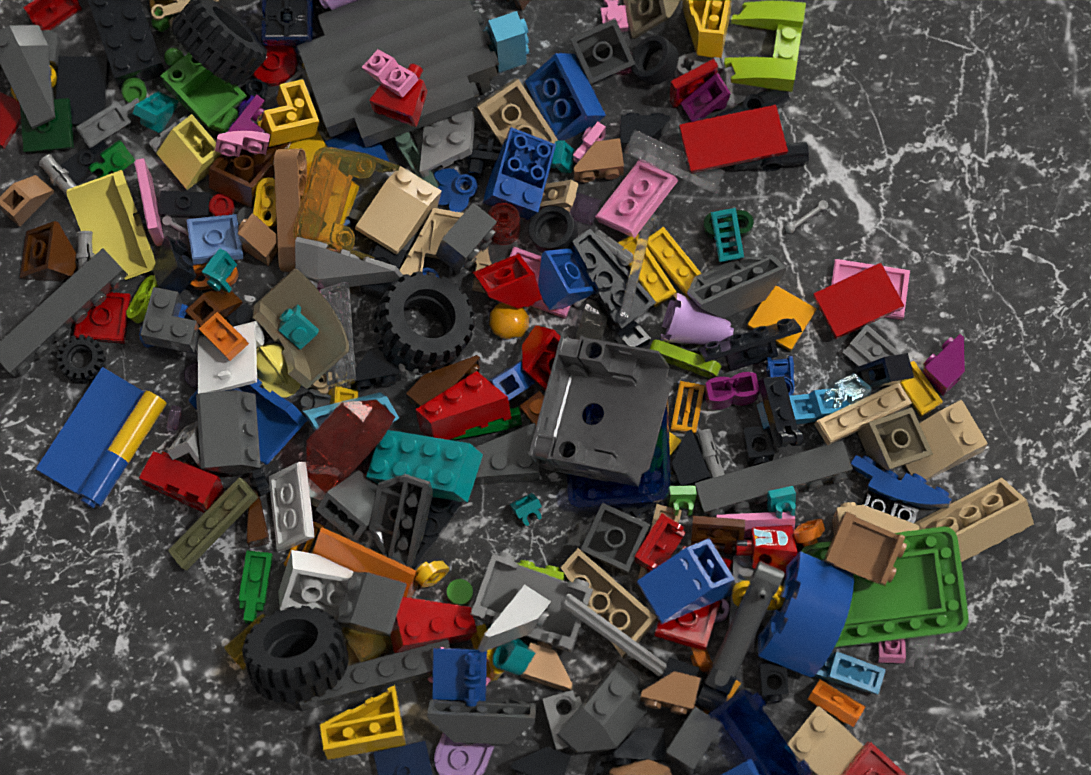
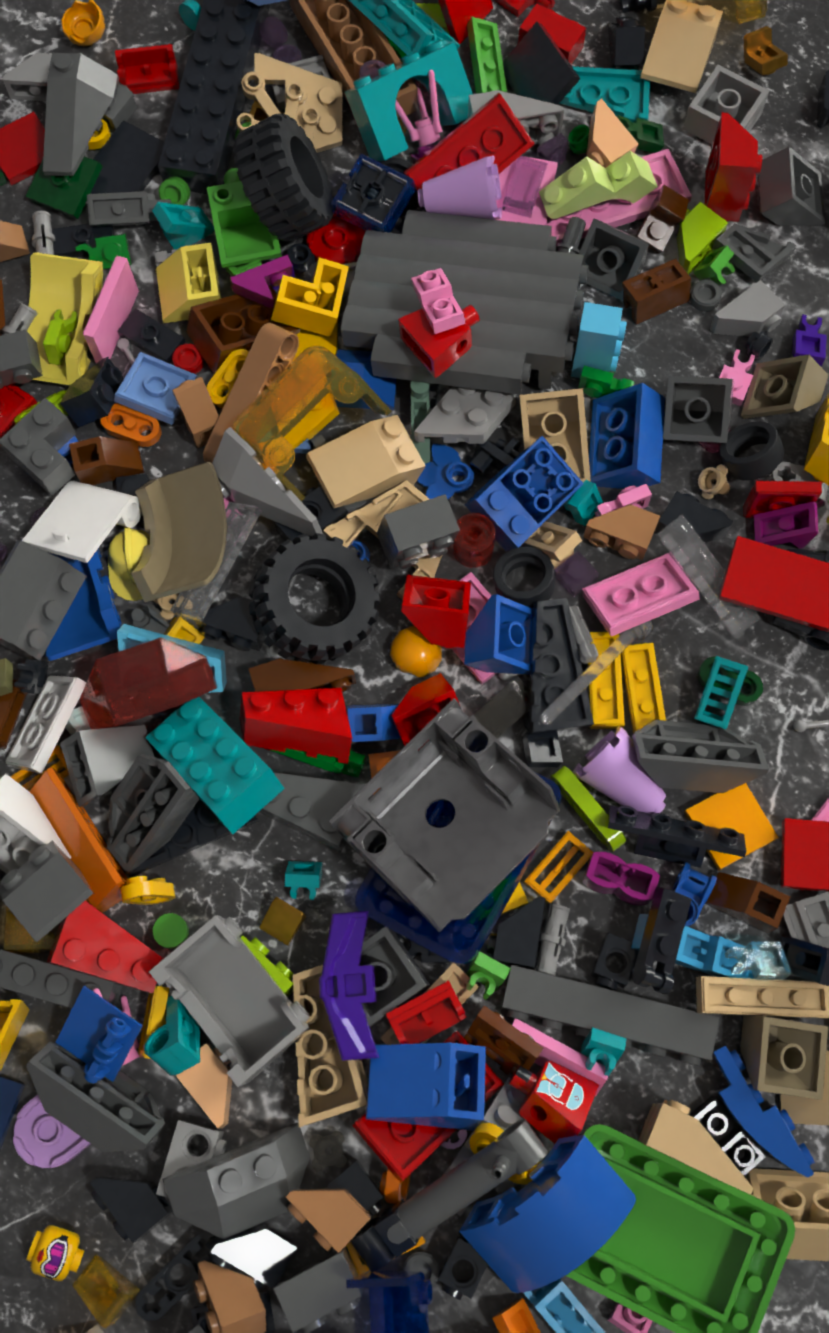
camera: 30 degrees right, 0 degrees up
orange plate [199,312,249,361] -> none
teal bracket [202,248,237,293] -> none
bright pink slope [215,131,270,157] -> none
teal bracket [278,304,319,350] -> none
slope [478,585,551,652] -> none
light grey axle [561,594,666,676] -> none
orange plate [793,519,825,546] -> none
medium nougat panel [823,511,907,586] -> none
none -> lime plate [43,309,78,365]
none -> pearl gold slope [259,896,306,946]
none -> dark purple plate [319,911,379,1061]
none -> green plate [578,365,634,398]
none -> tan plate [698,464,730,500]
none -> reddish brown slope [705,872,790,933]

